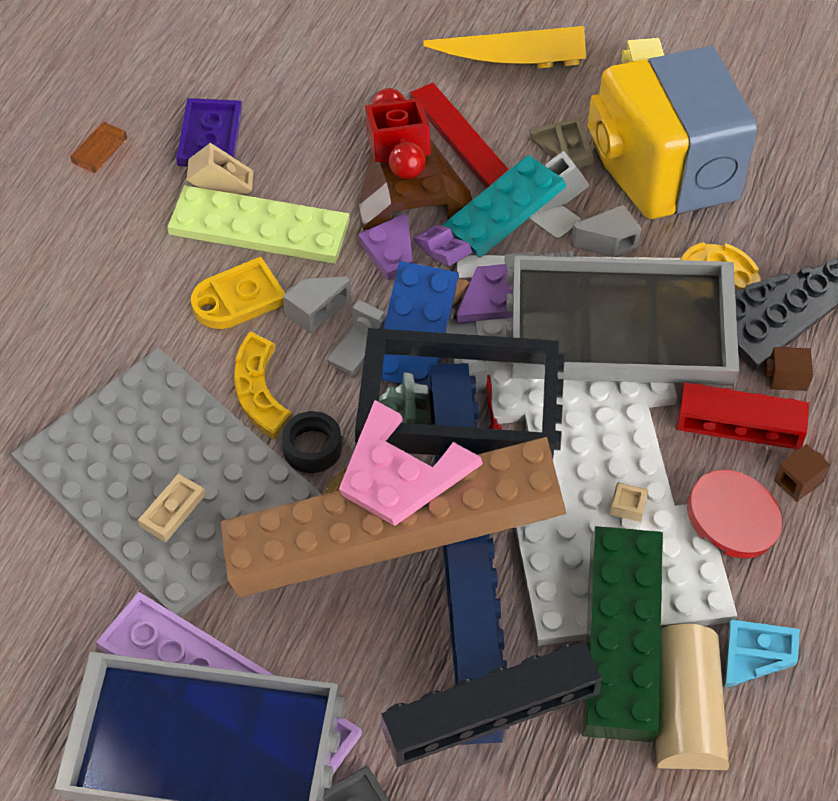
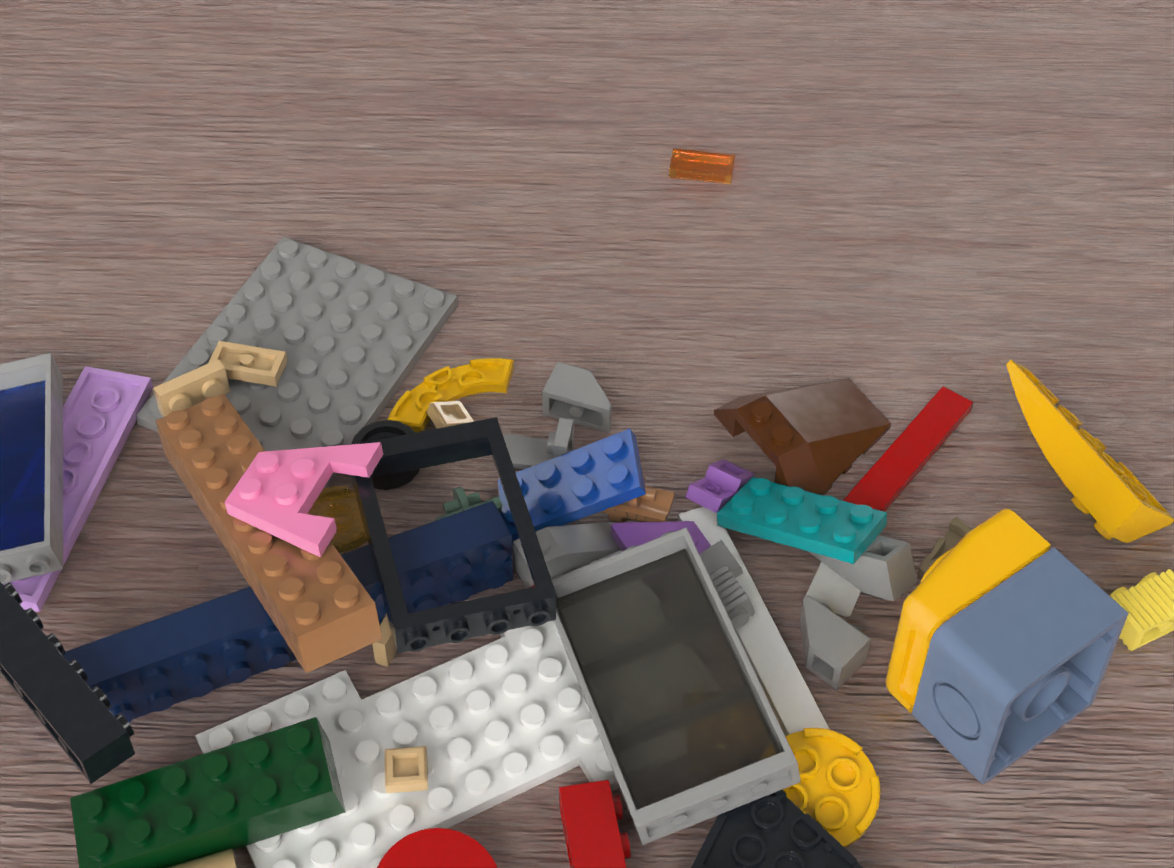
camera: 70 degrees right, 5 degrees down
yellowish green plate [168,185,350,264] -> none
dark purple plate [176,98,243,166] -> none
tan slope [187,143,253,194] -> none
yellow tile [191,256,285,329] -> none
medium lavender wing [358,213,413,280] -> none
red brick [365,88,431,179] -> none
none -> tan plate [153,359,230,417]
none -> tan tile [427,400,474,428]

